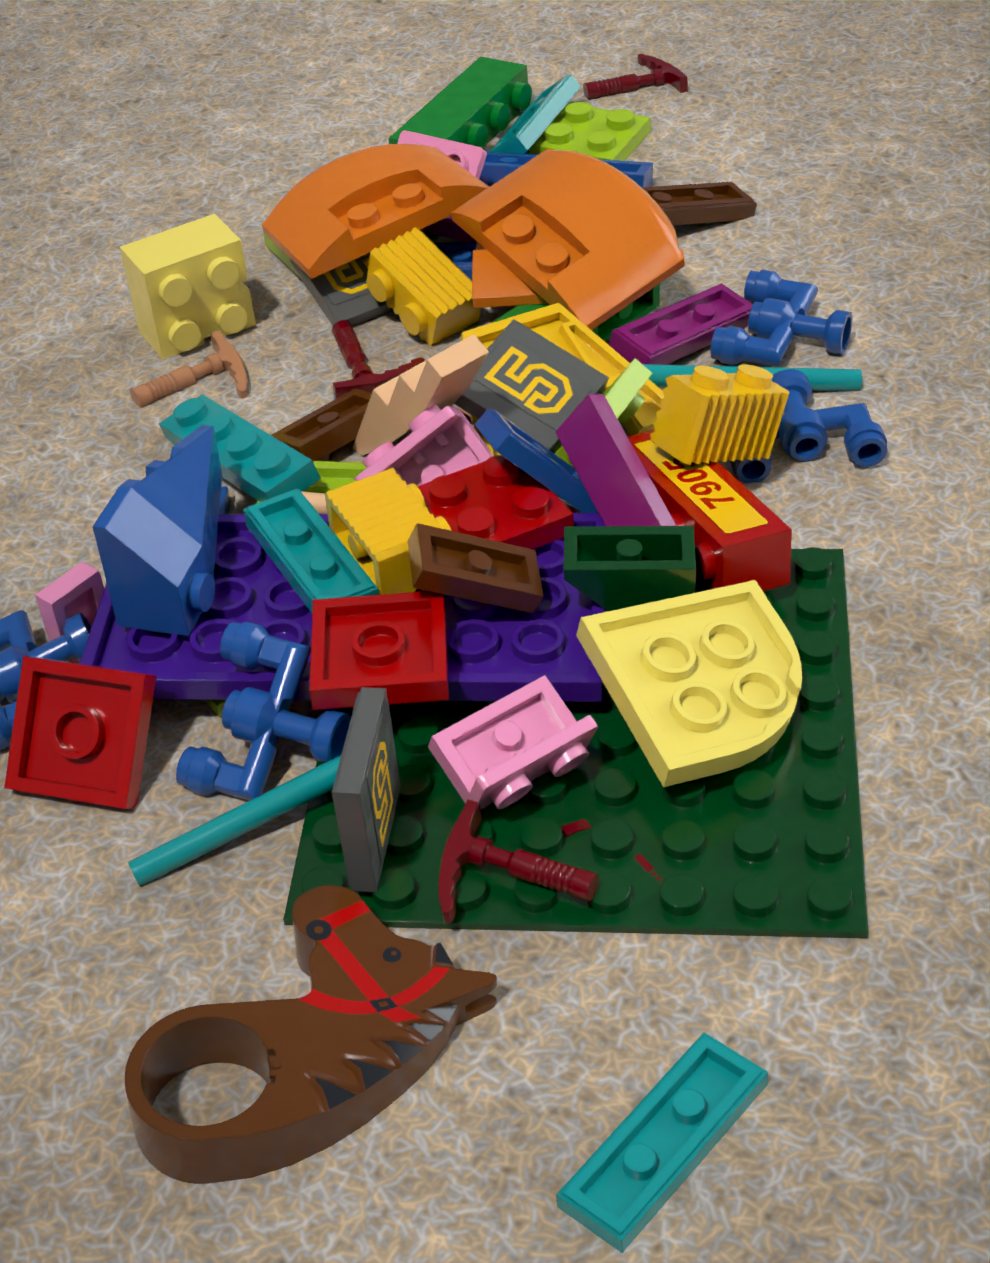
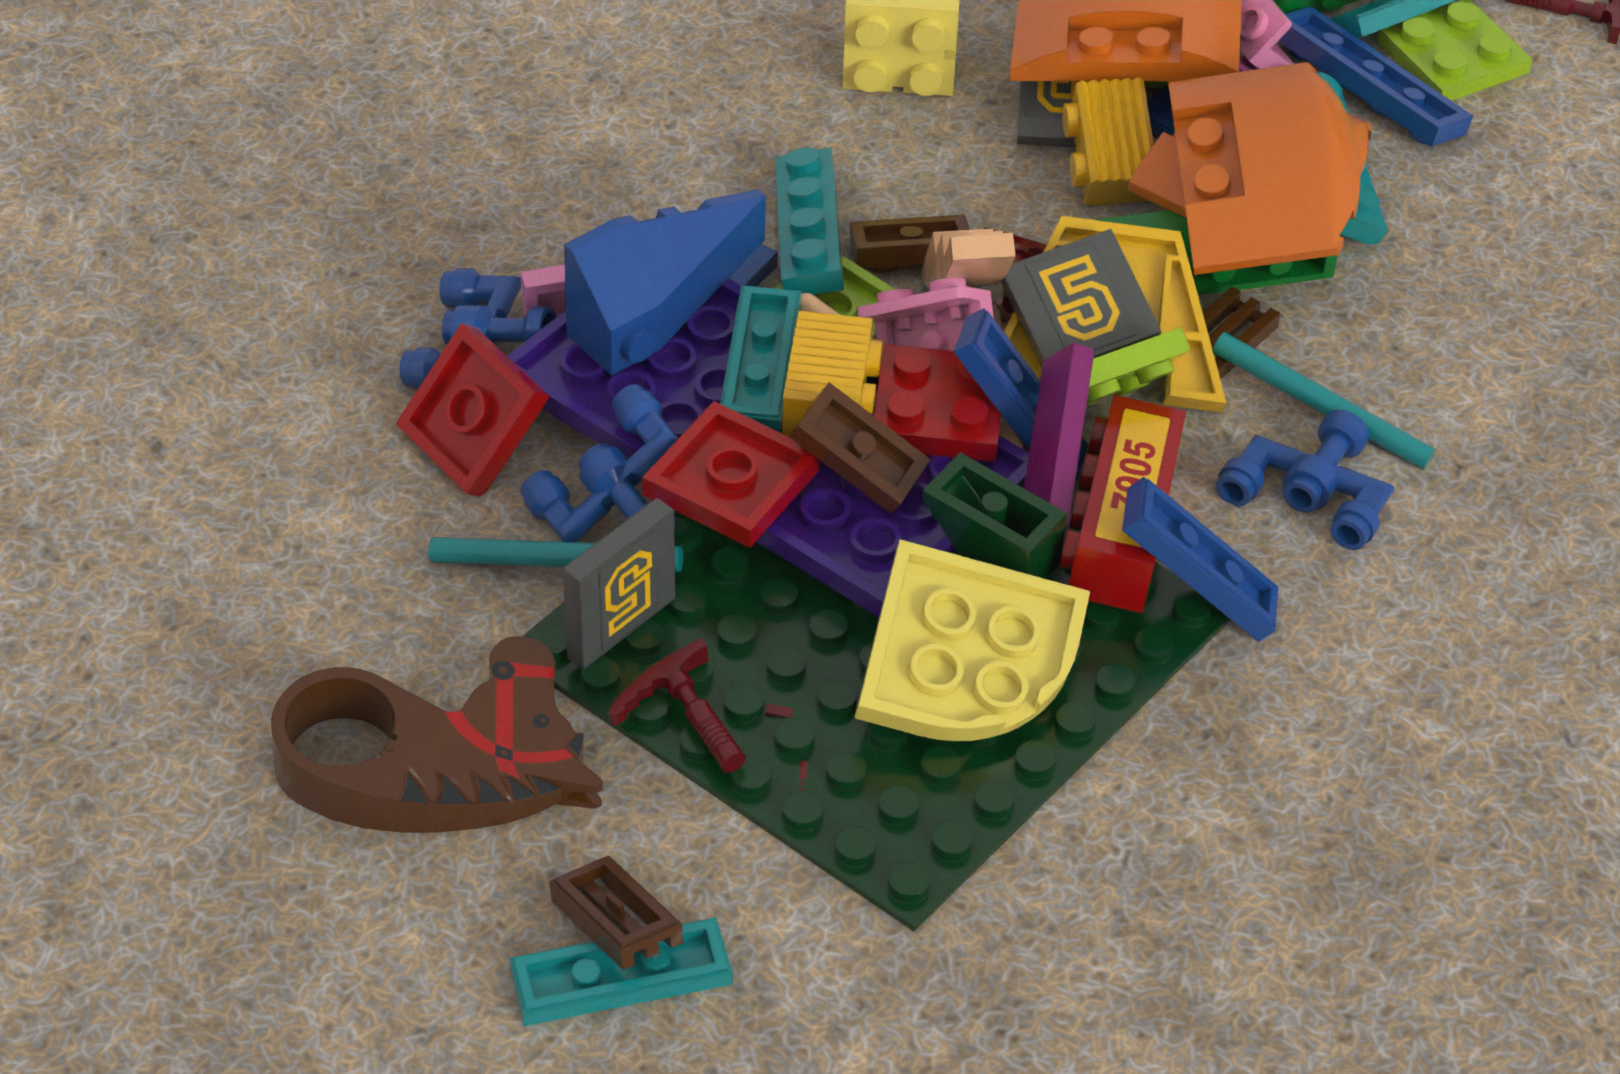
camera: 30 degrees right, 5 degrees up
nougat piece [130,330,248,408] -> none
dark red piece [332,320,425,400] -> none
bright pink bracket [428,675,598,810] -> none
magenta tile [609,283,753,365] -> none
reddish brown tile [642,182,757,225] -> none
yellow brick [650,364,789,465] -> none
blue piece [710,269,853,366] -> none
none -> reddish brown tile [549,856,683,970]
none -> blue tile [1122,477,1278,642]

